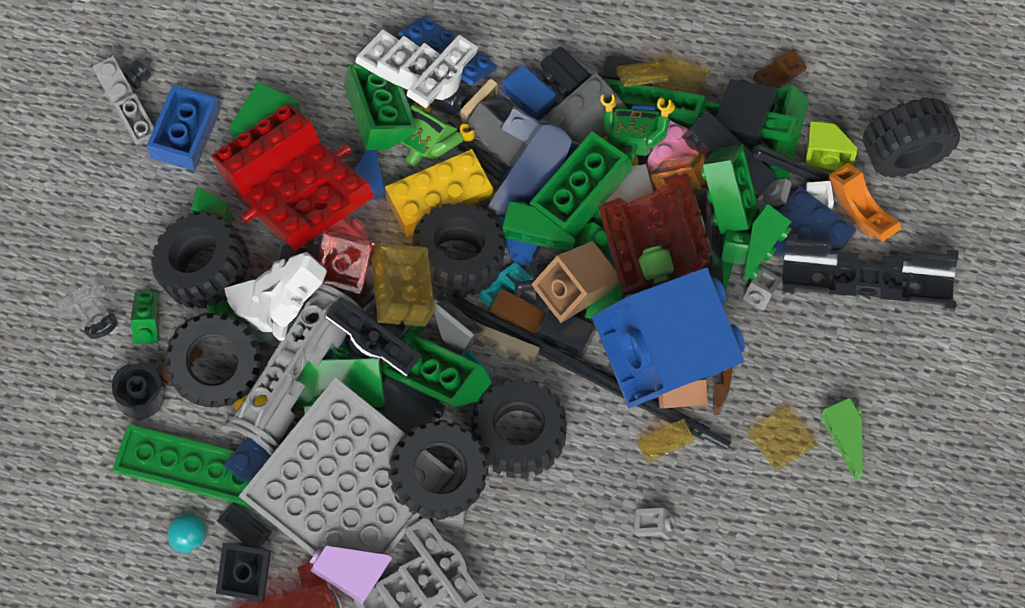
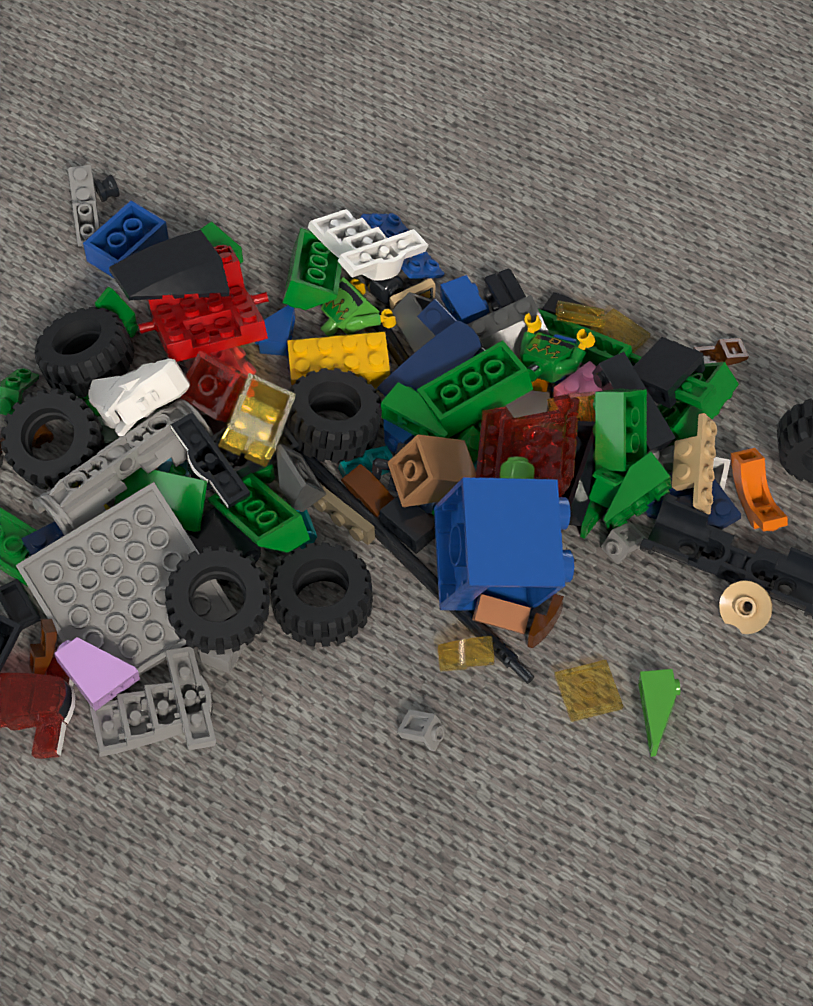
camera: 20 degrees right, 10 degrees down
black axle [752,144,829,182] -> none
lime slope [804,120,857,171] -> none
none -> reddish brown slope [29,619,57,681]
none -> black wedge [109,229,230,301]
none -> tan bracket [672,413,717,514]
none -> tan dish [719,581,773,634]

